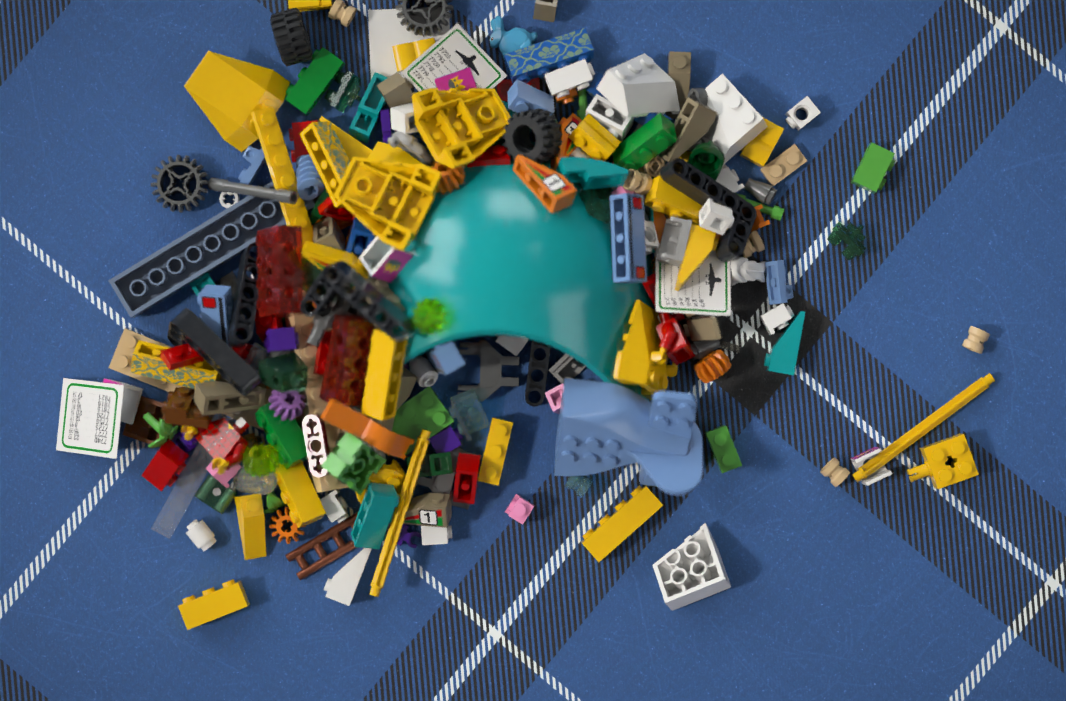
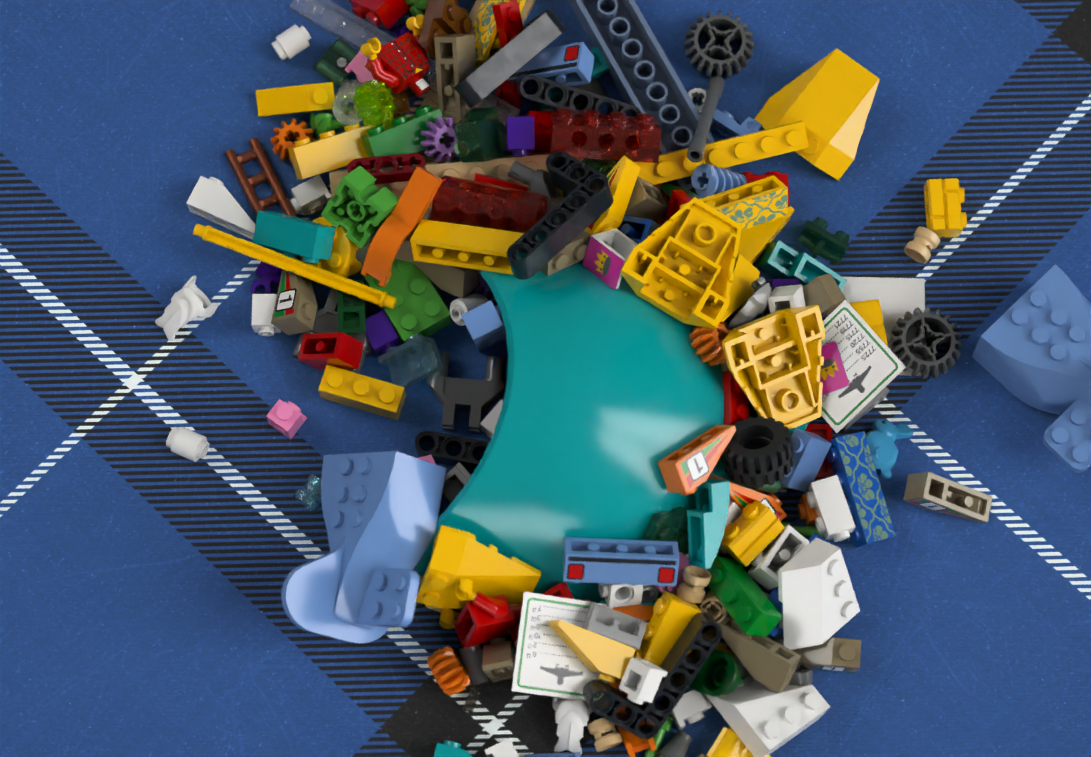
camera: 95 degrees right, 15 degrees down
yellow brick [178,579,250,630] -> none
black tyre [270,7,312,67] -> none
green brick [285,47,345,116] -> none
clear neon green gear [410,297,449,335] -> none
yellow brick [582,485,663,562] -> none
white wedge [653,523,731,611] -> none
bright green brick [705,425,742,473] -> none
none -> white hair [155,275,219,341]
none -> white brick [166,427,209,462]

